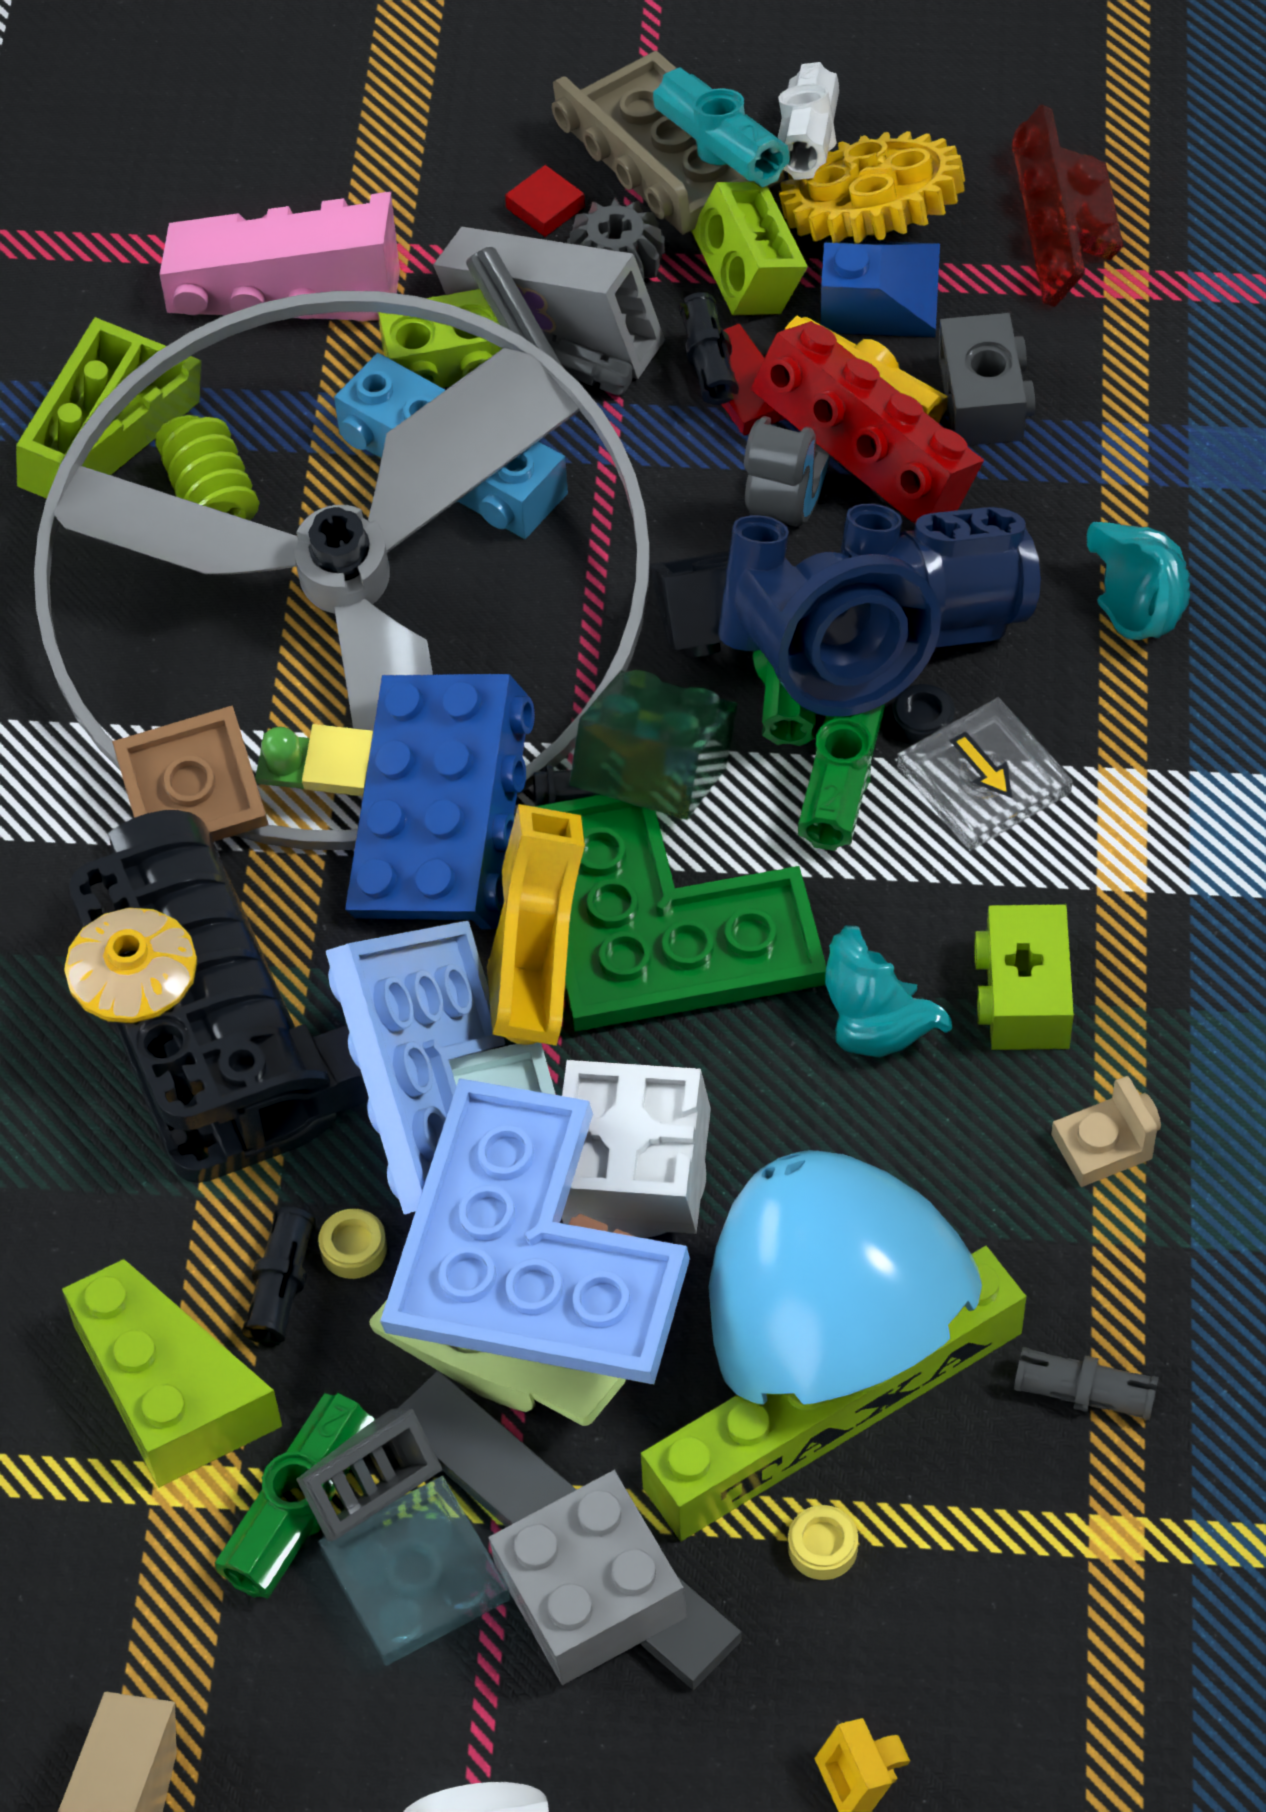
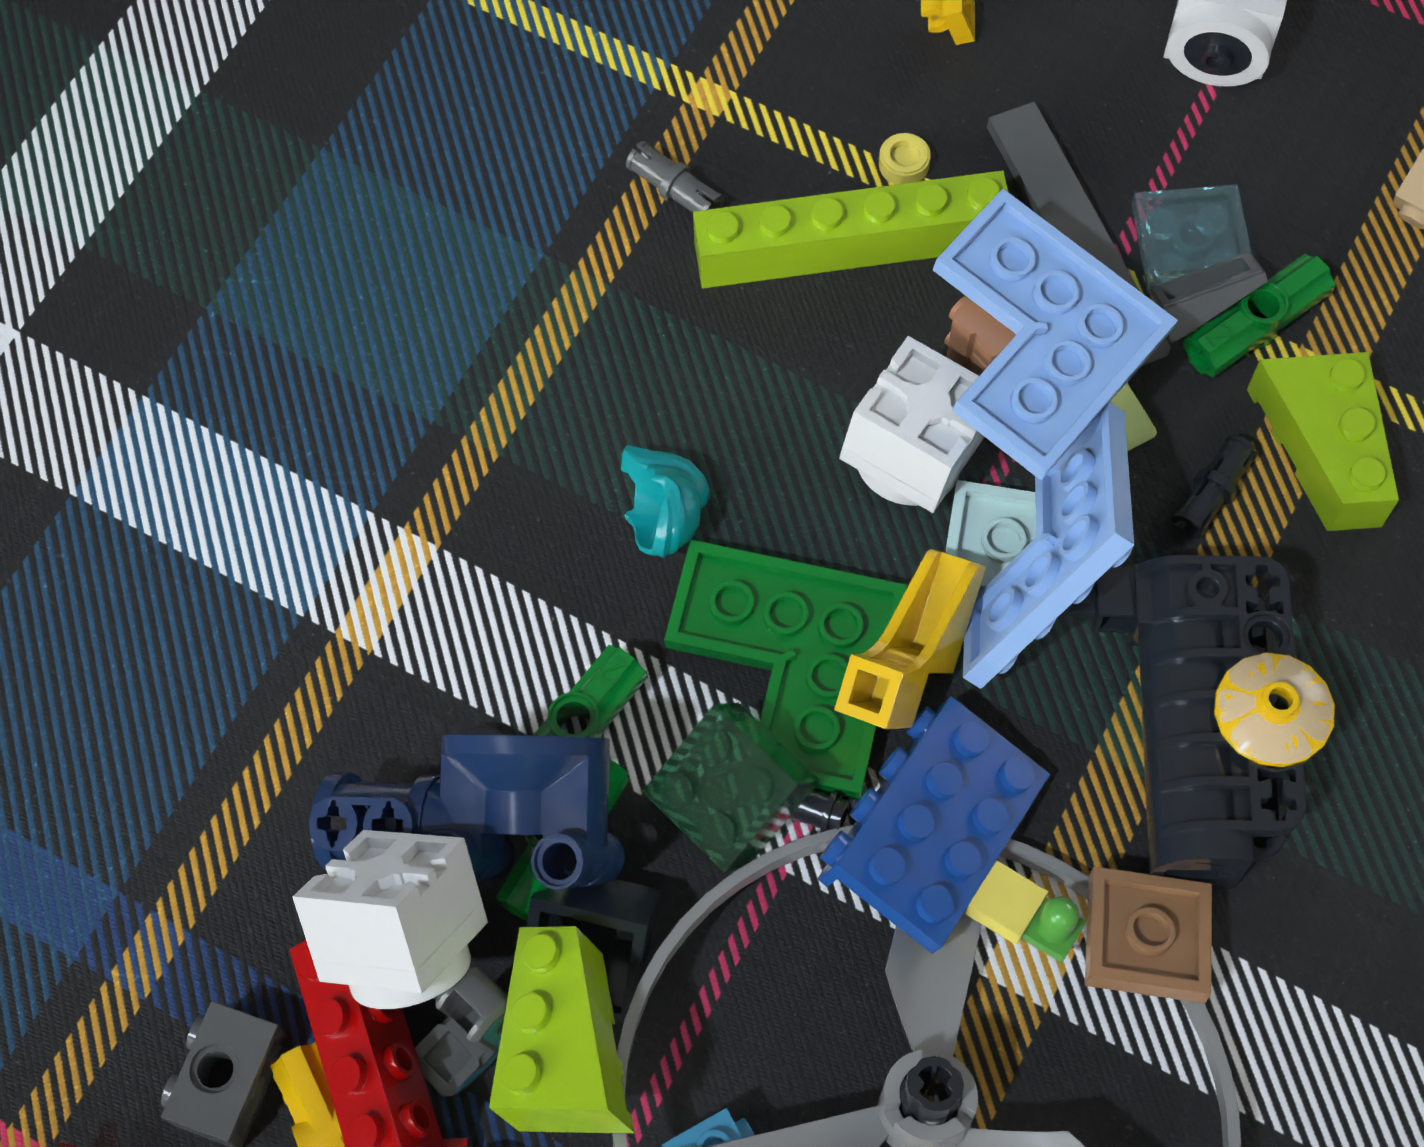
camera: 155 degrees left, 10 degrees up
light yellow tile [318,1209,387,1279] -> none
light grey brick [488,1470,687,1685] -> none
medium azure piece [708,1150,982,1405] -> none
clear tile [897,697,1073,851] -> none
lime brick [974,905,1074,1050] -> none
tan bracket [1051,1076,1161,1187] -> none
teal hair [1086,522,1190,640] -> none
none -> white piece [292,830,488,1009]
none -> lime wedge [489,926,635,1134]

